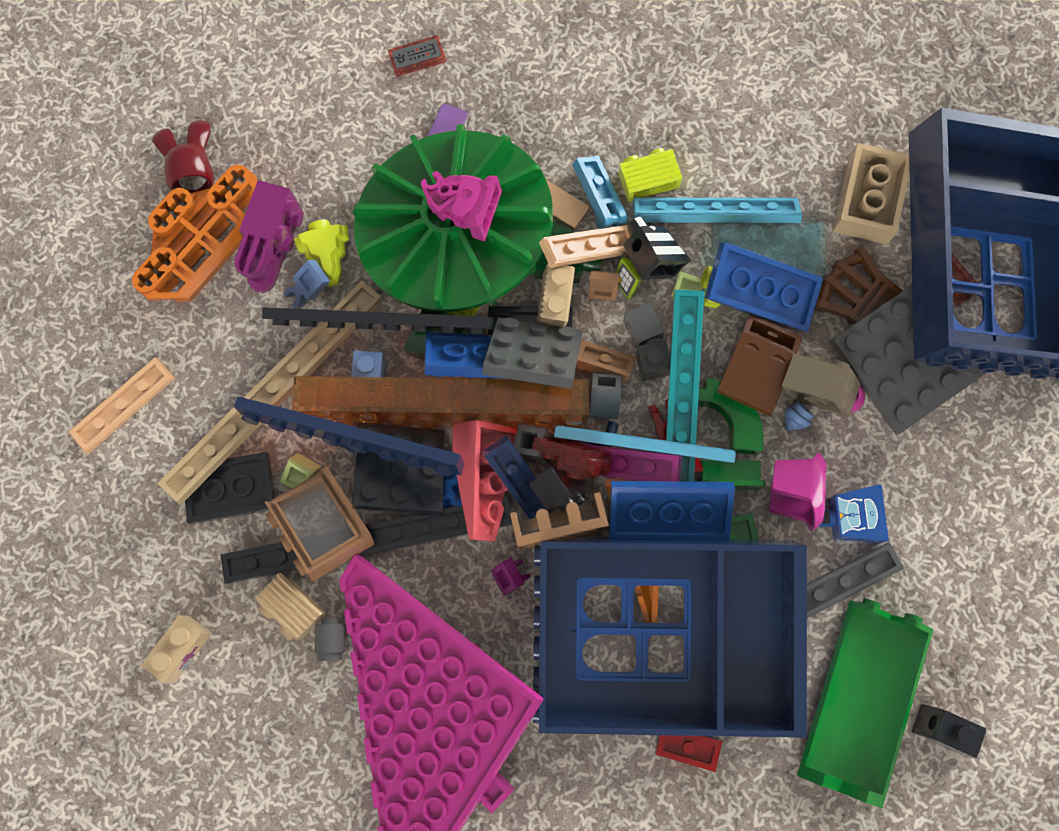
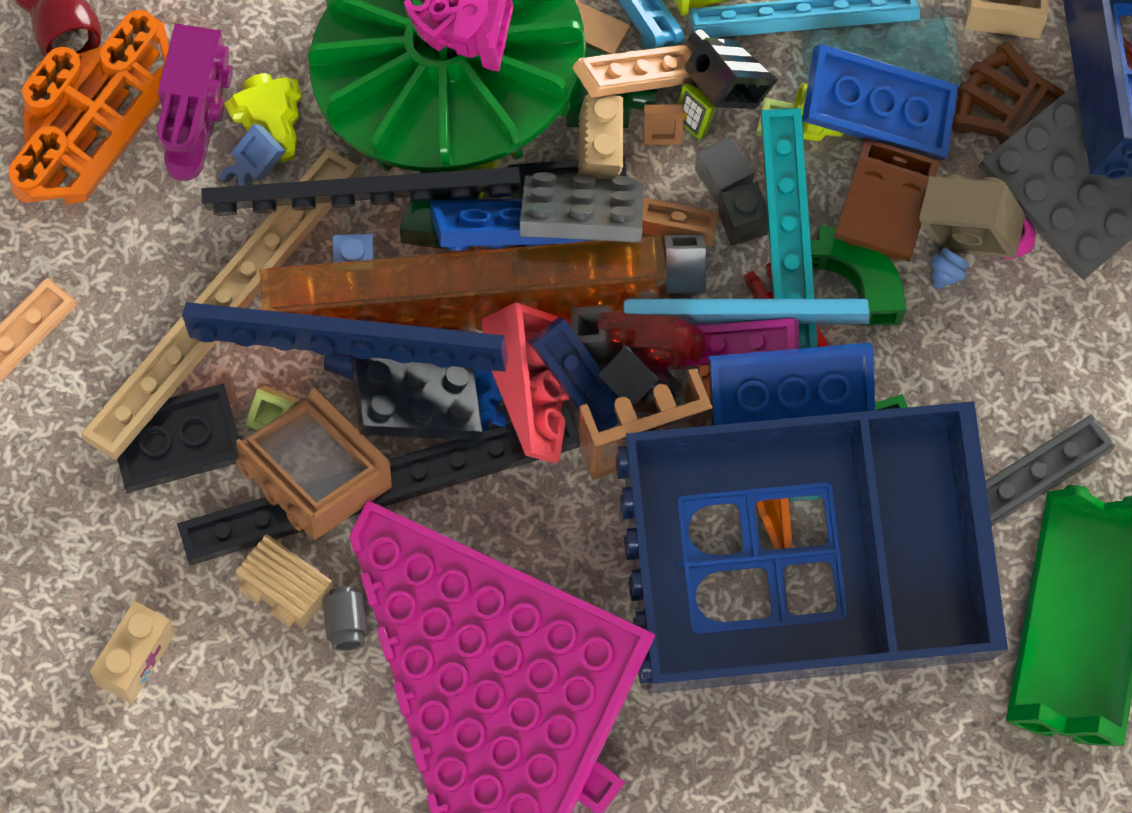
camera: 15 degrees left, 10 degrees down
magenta tile [490,557,530,596] -> none
red plate [654,735,723,772] -> none
green panel [701,460,765,491] -> none
dark pink piece [769,451,827,532] -> none
blue torso [819,485,889,544] -> none

